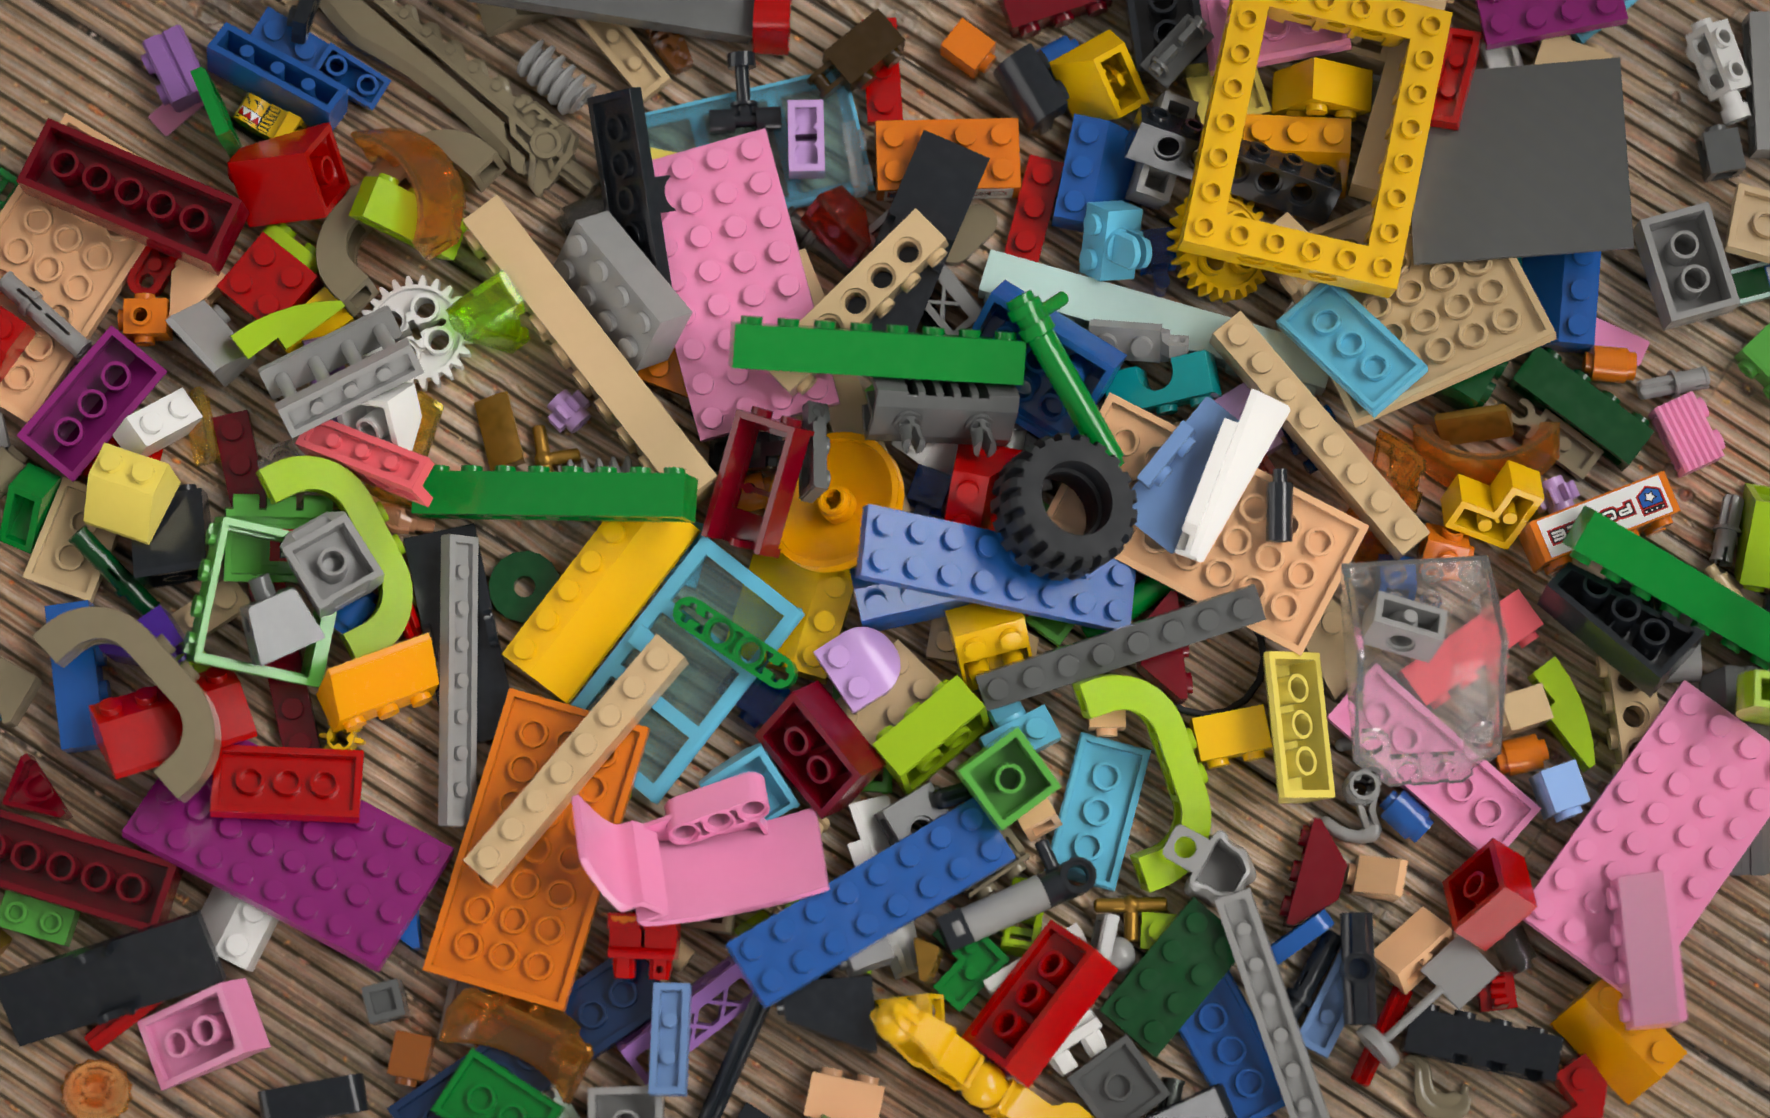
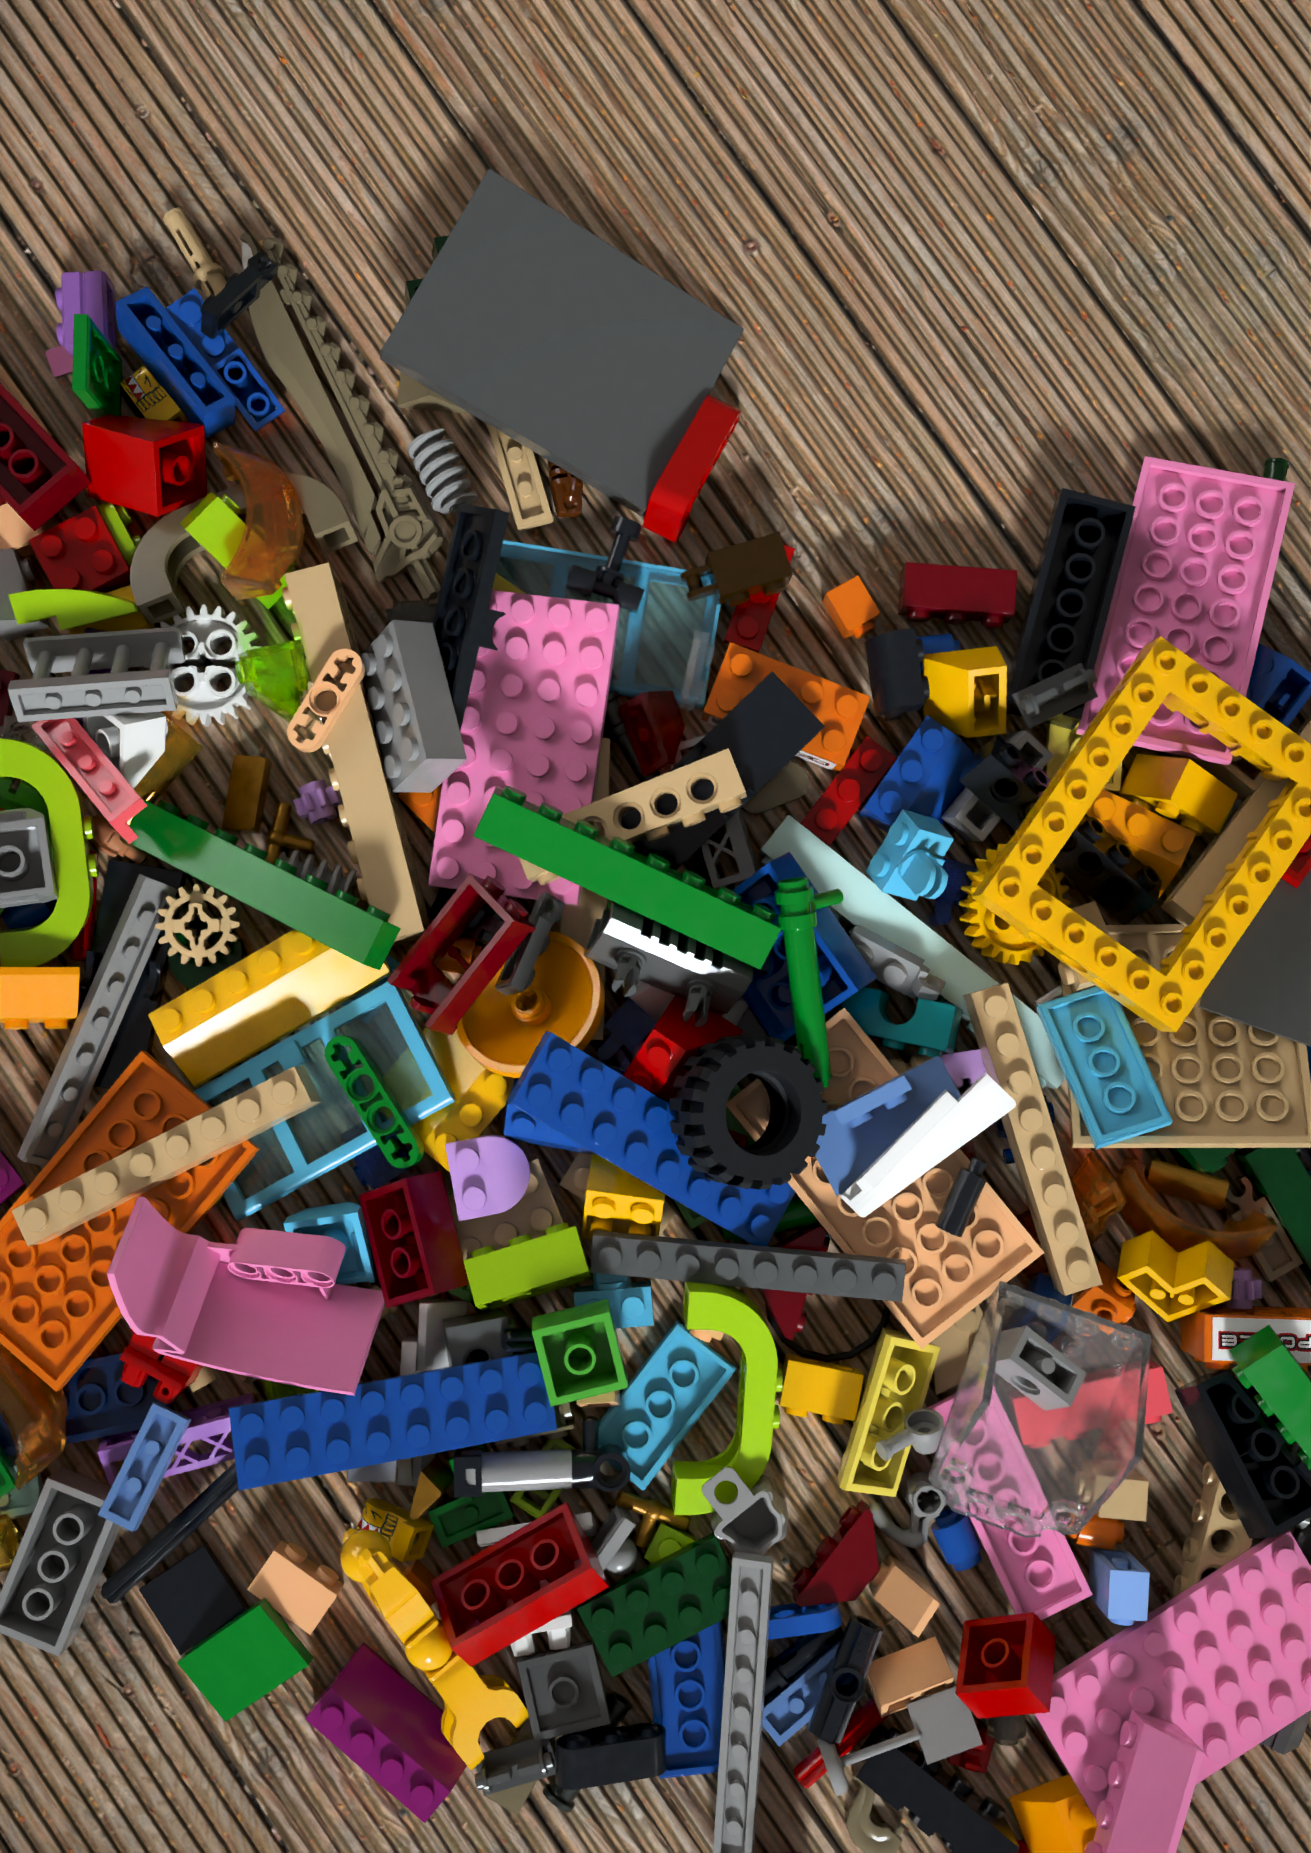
camera: 20 degrees right, 5 degrees up
black slope [777,976,877,1054] -> none
lavender brick [787,100,825,179] -> none
lime slope [1527,656,1595,773] -> none
none -> tan gear [155,884,242,967]
none -> light nougat beam [287,648,365,752]
none -> light grey bar [875,1408,944,1461]

